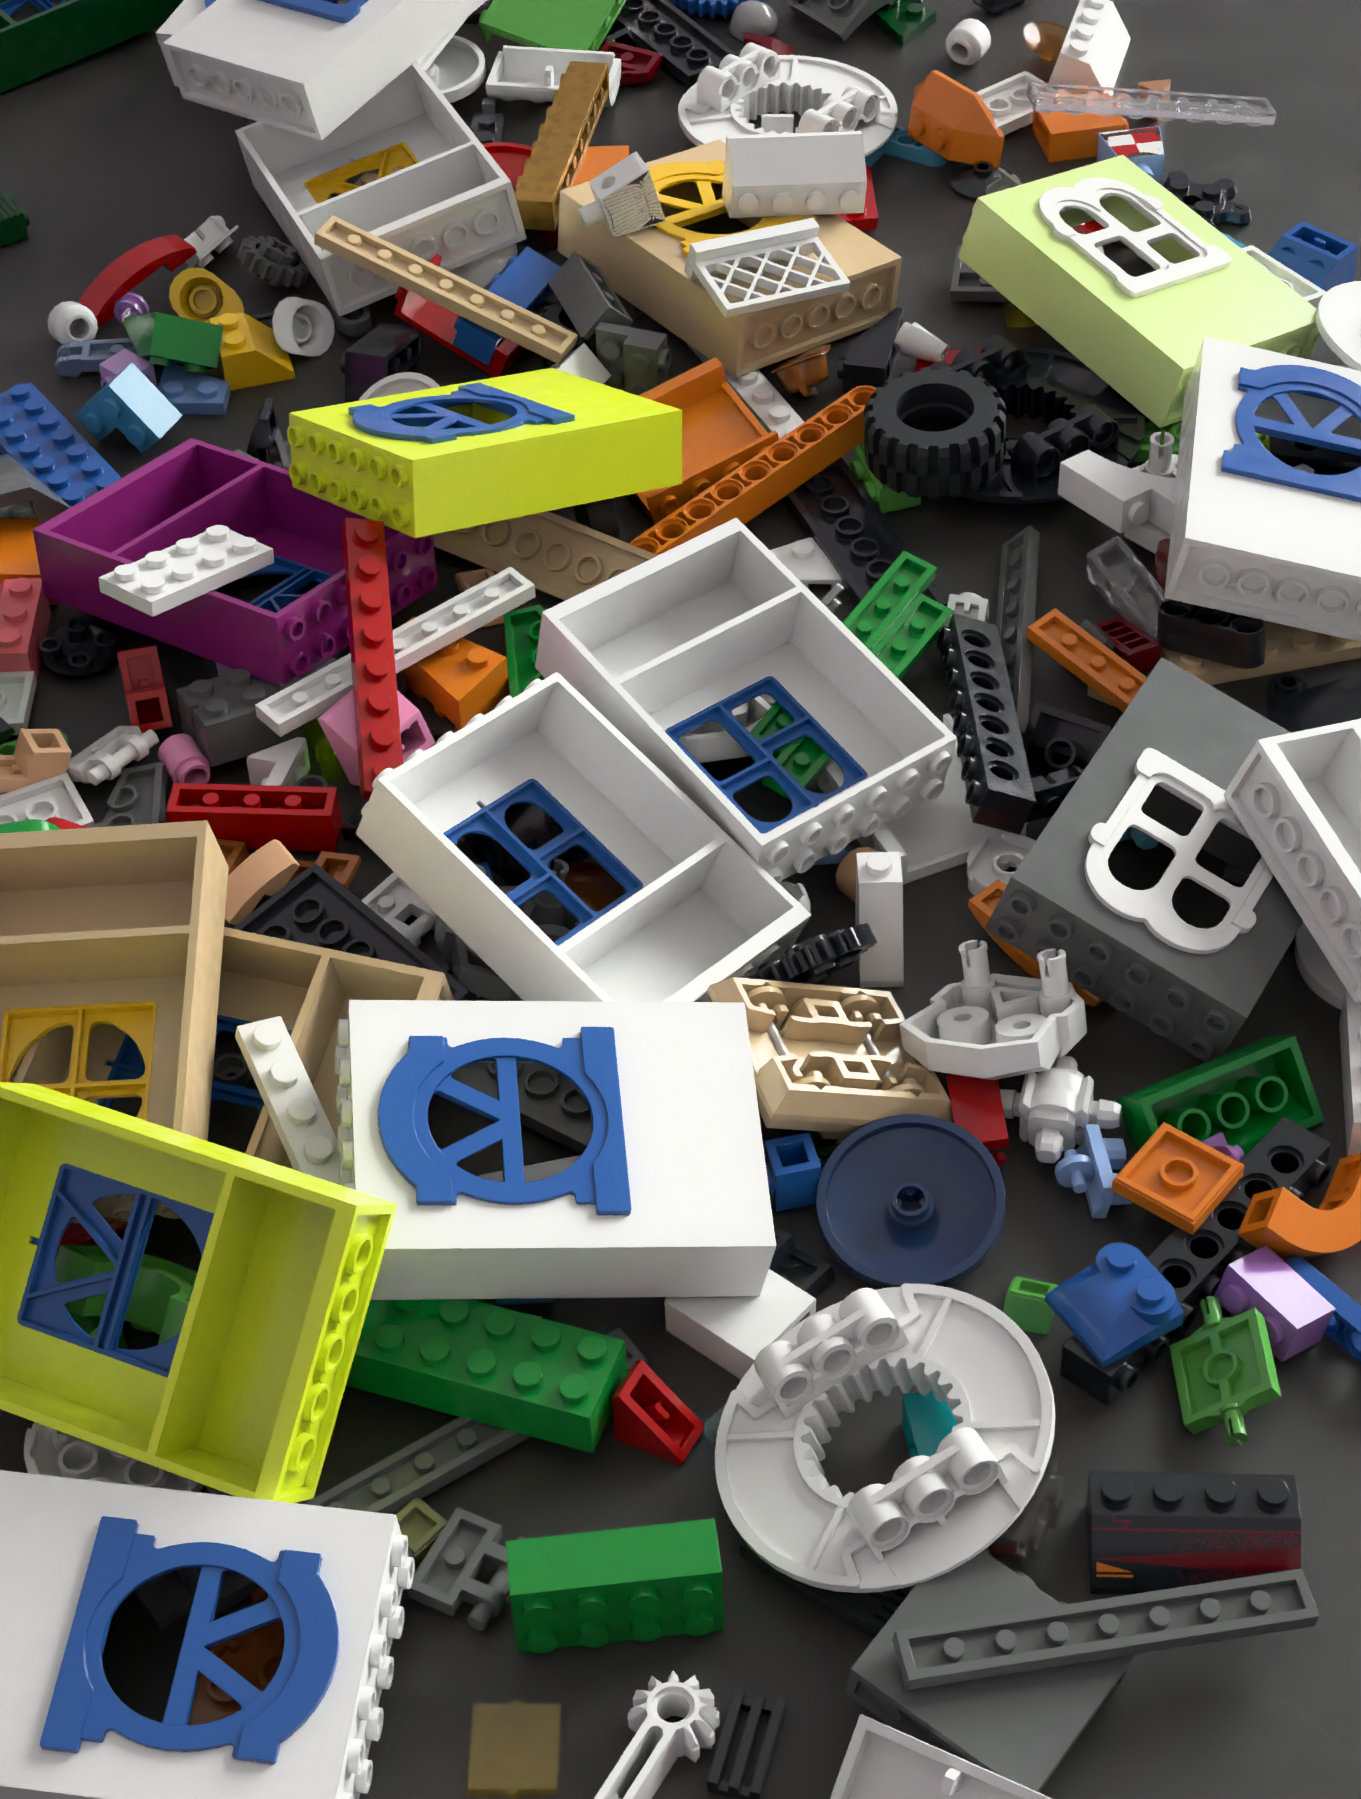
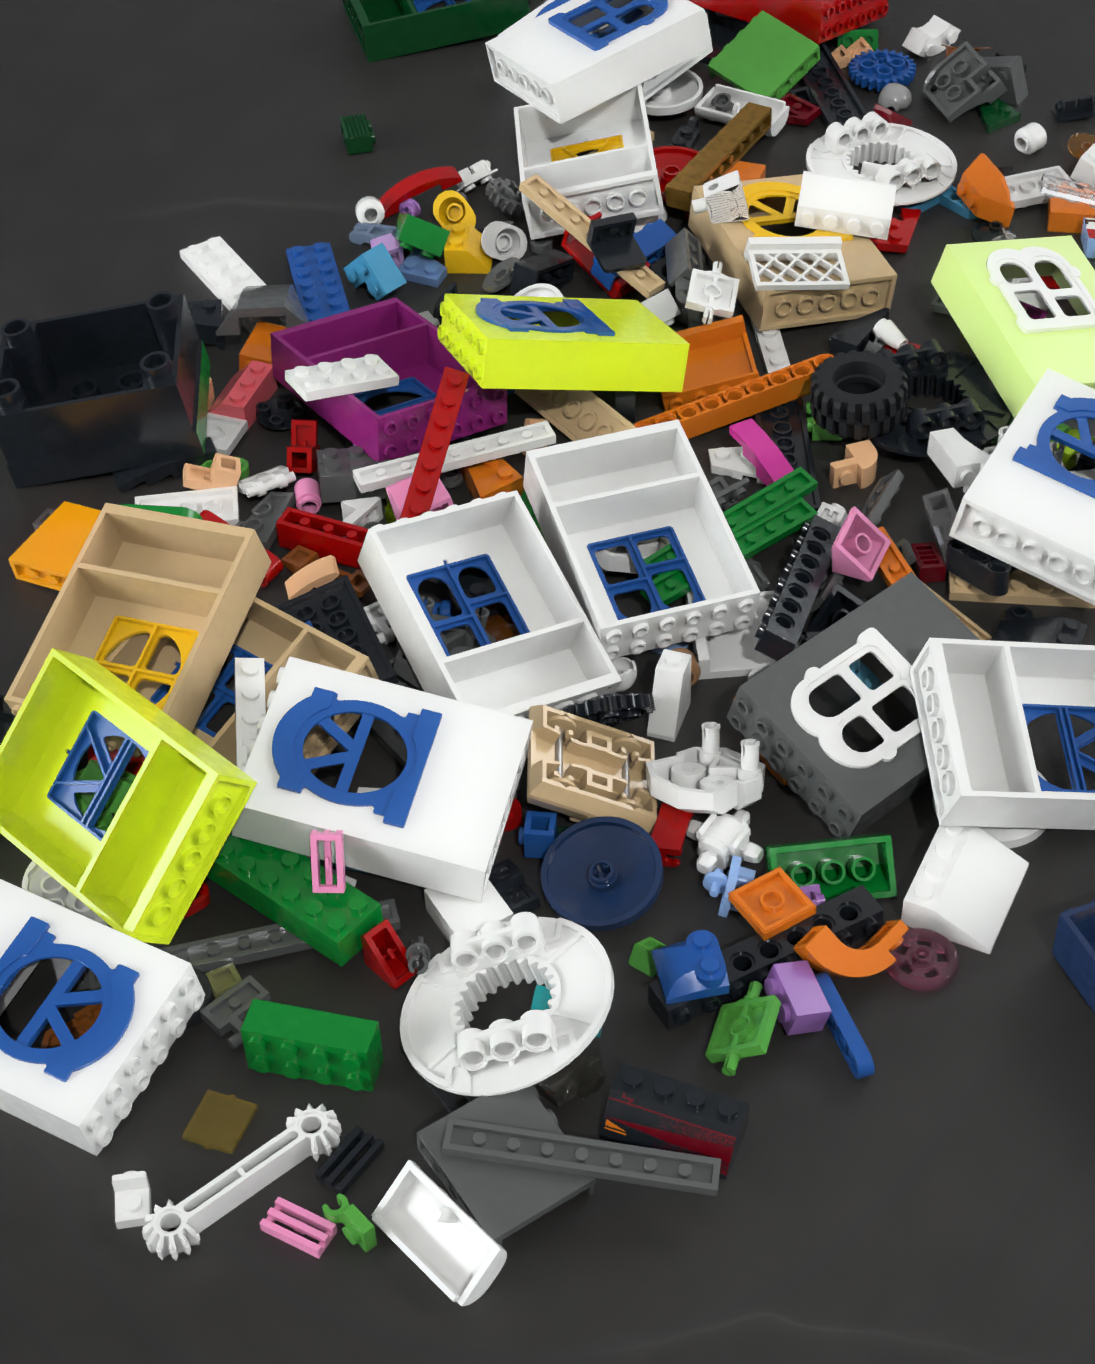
camera: 20 degrees right, 0 degrees up
dark orange piece [771,345,831,397] -> none
none -> bright pink tile [310,830,346,893]
none -> dark grey axle [406,936,431,975]
none -> dark grey dish [483,257,520,293]
none -> black bracket [586,212,647,273]
none -> white plate [685,261,740,325]
none -> dark grey plate [711,93,734,112]
none -> dark pink slope [729,418,794,486]
none -> light nougat brick [829,439,878,489]
none -> bright pink slope [832,507,891,582]
none -> dark grey plate [864,337,883,354]

